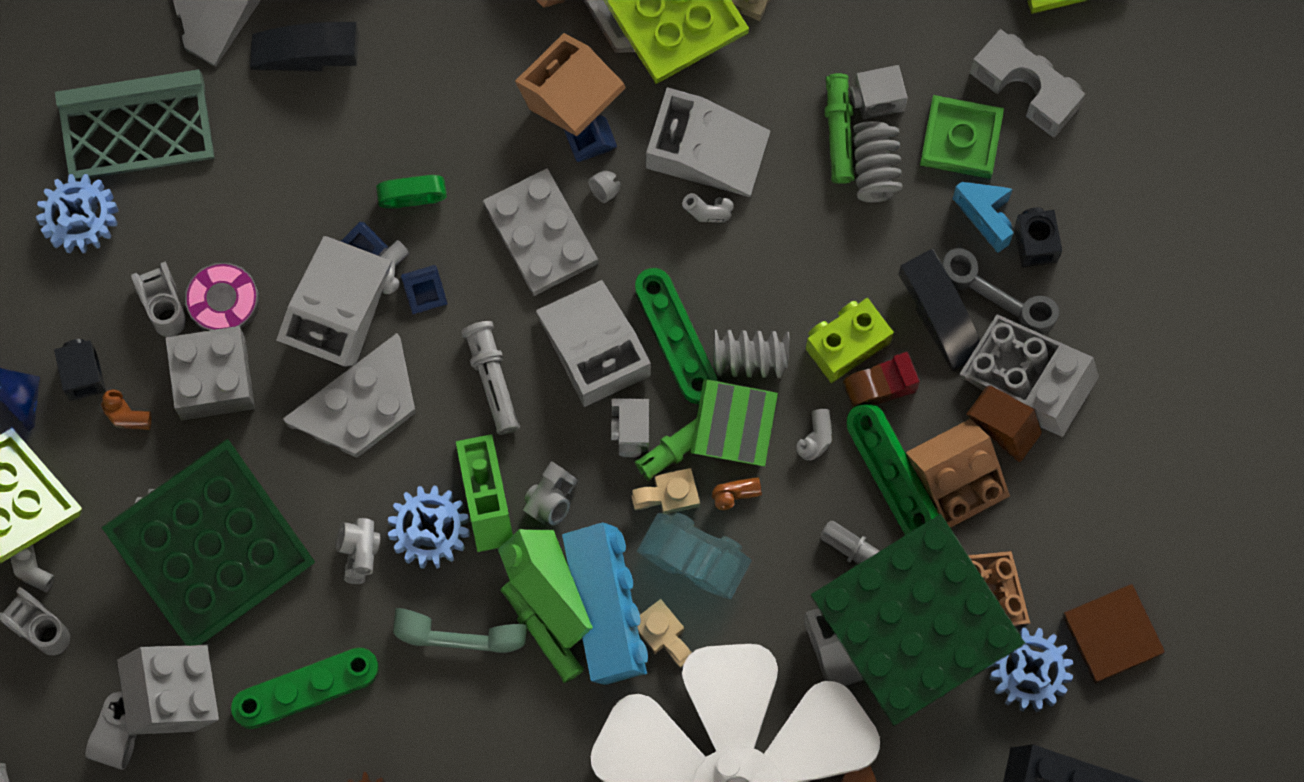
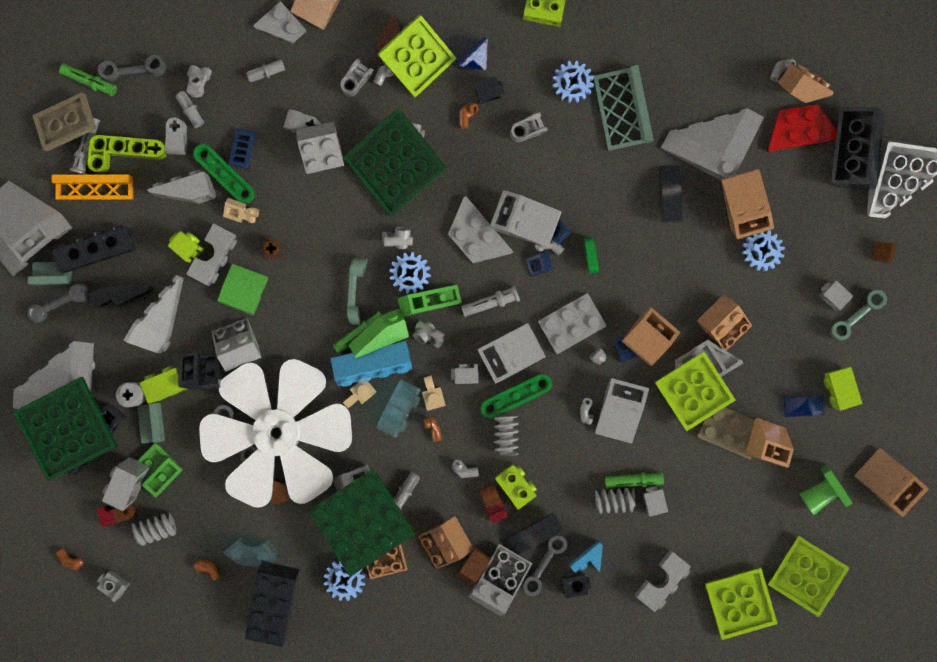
camera: 90 degrees right, 15 degrees up
light grey brick [166,326,255,421] -> none
tile [185,263,259,331] -> none
green plate [231,648,379,729] -> none
bright green pin [635,418,697,481] -> none
tile [691,379,778,466] -> none
green plate [847,404,939,535] -> none
bright green tile [920,95,1004,179] -> none
reddish brown tile [1062,584,1165,684] -> none

